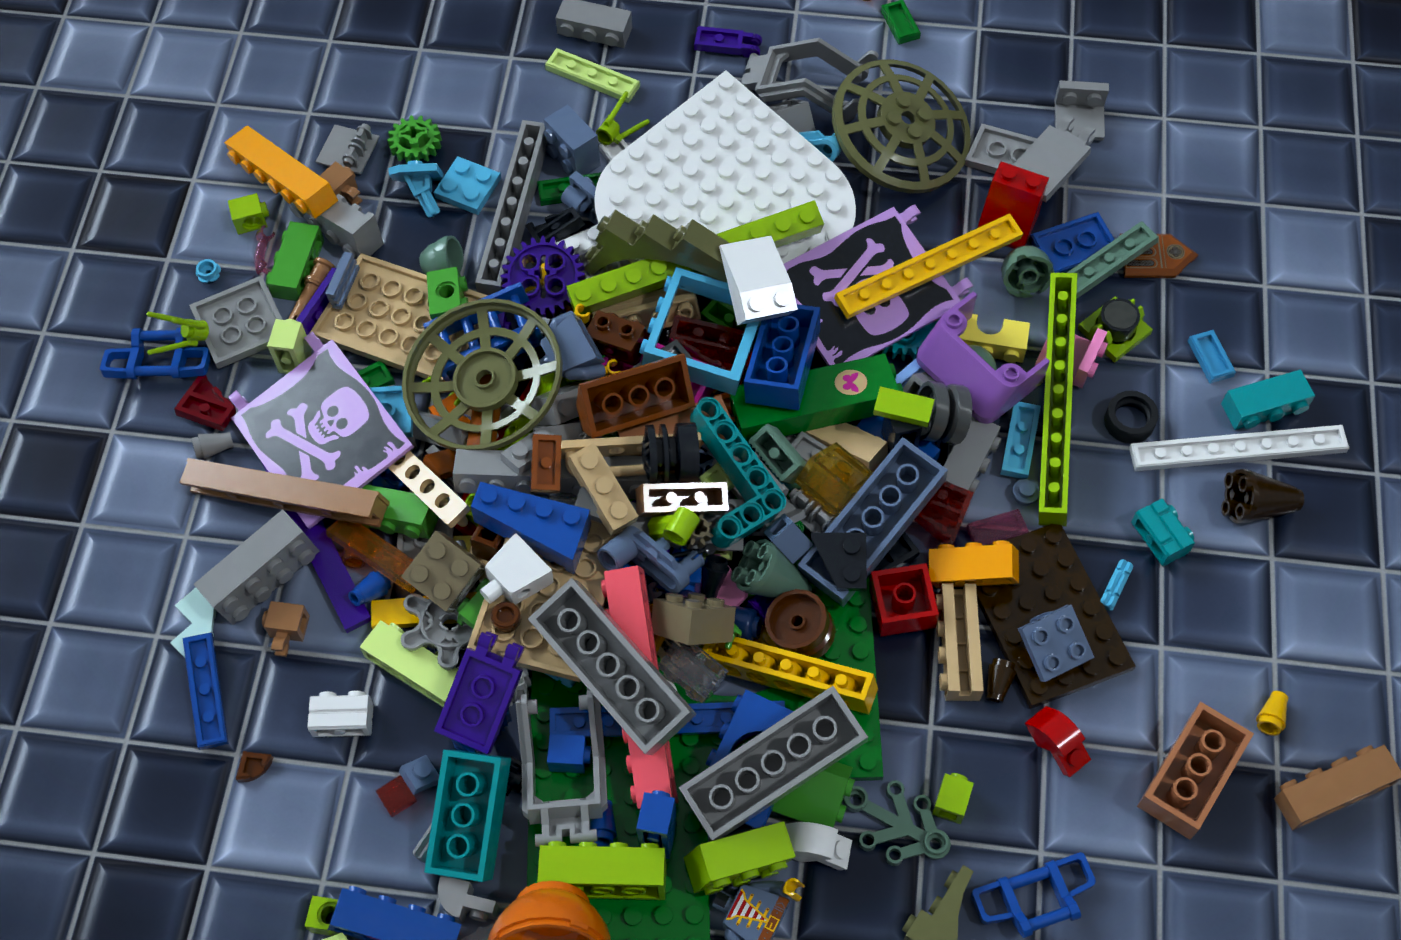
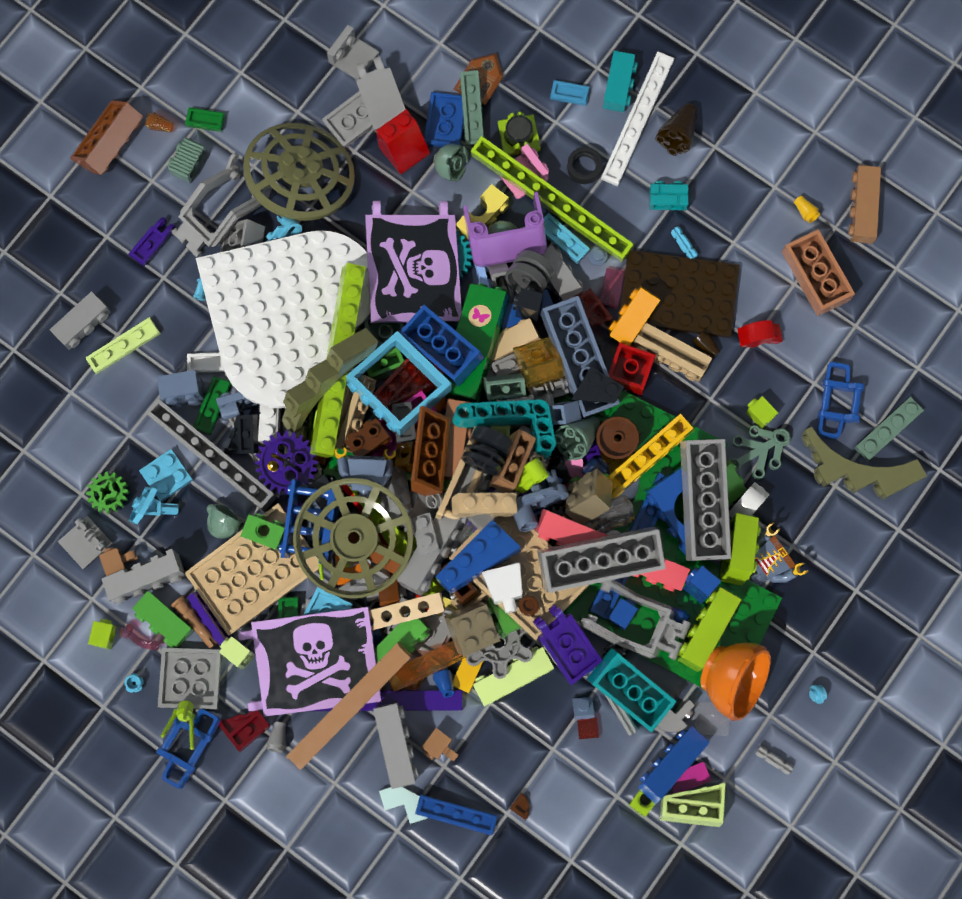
camera: 60 degrees left, 15 degrees up
light orange brick [224,125,338,219] -> none
white brick [308,691,373,737] -> none
sand blue tile [325,252,360,310] -> none
dark orange plate [530,434,562,493] -> none
lime plant [596,91,650,145] -> none
white slope [719,236,798,325] -> none
yellow plate [834,213,1023,319] -> none
lime tile [873,386,935,427] -> none
sand blue plate [1018,605,1095,682] -> none
none -> sand green brick [168,138,207,183]

